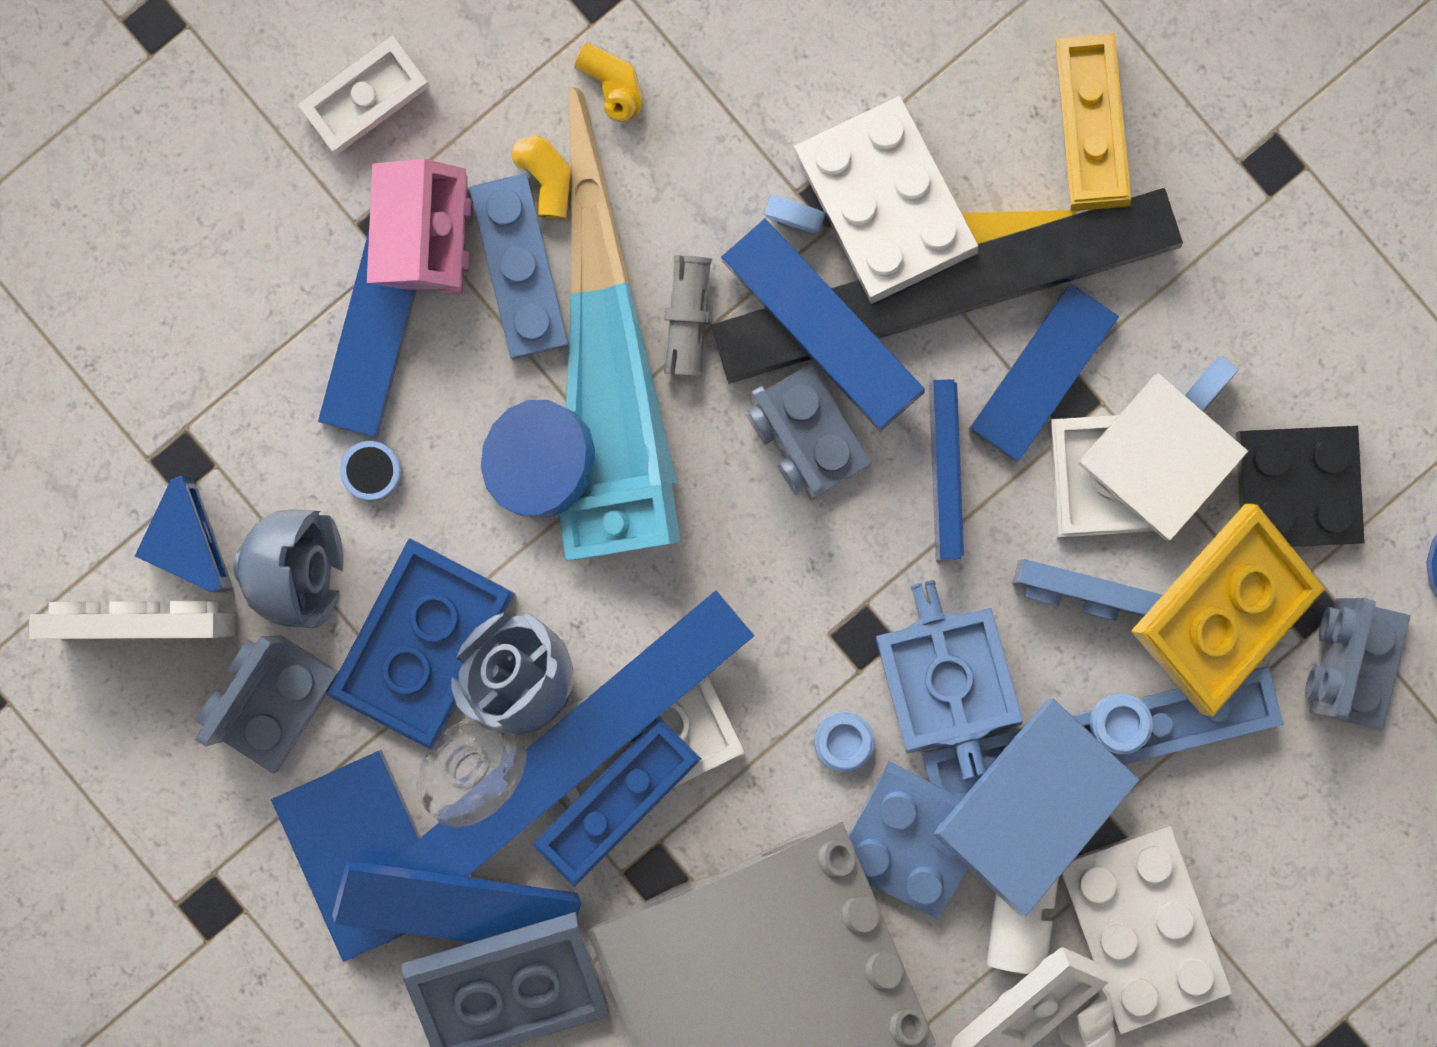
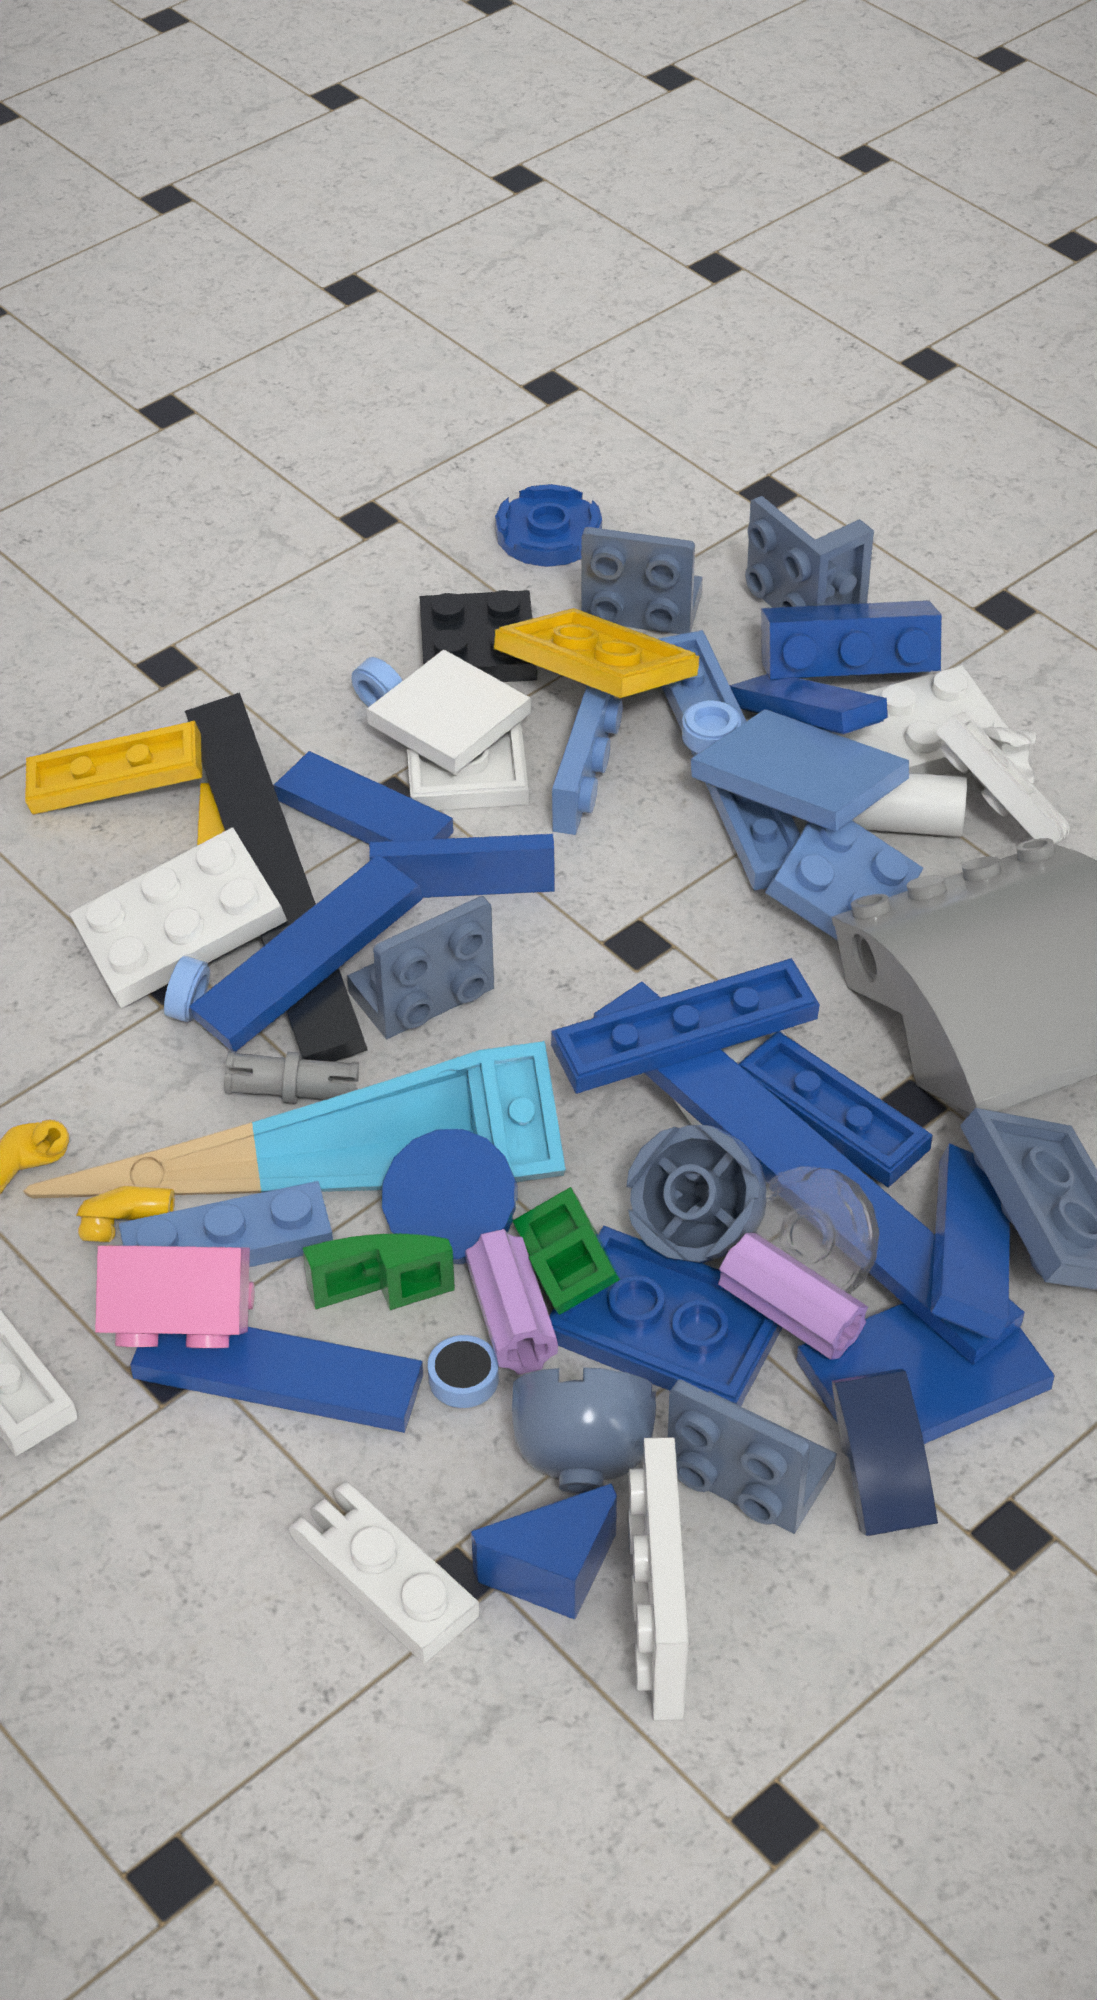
camera: 95 degrees left, 40 degrees down
light blue tile [814,711,874,772] -> none
medium blue plate [876,580,1023,781] -> none
none -> white hinge [288,1482,479,1664]
none -> green slope [302,1233,455,1310]
none -> lavender axle [465,1229,558,1375]
none -> green slope [513,1187,620,1315]
none -> blue tile [551,958,820,1094]
none -> lavender axle [718,1233,868,1359]
none -> blue tile [729,674,888,734]
none -> sand blue bracket [745,496,874,608]
none -> blue brick [761,600,942,679]
none -> dark blue slope [832,1368,938,1536]

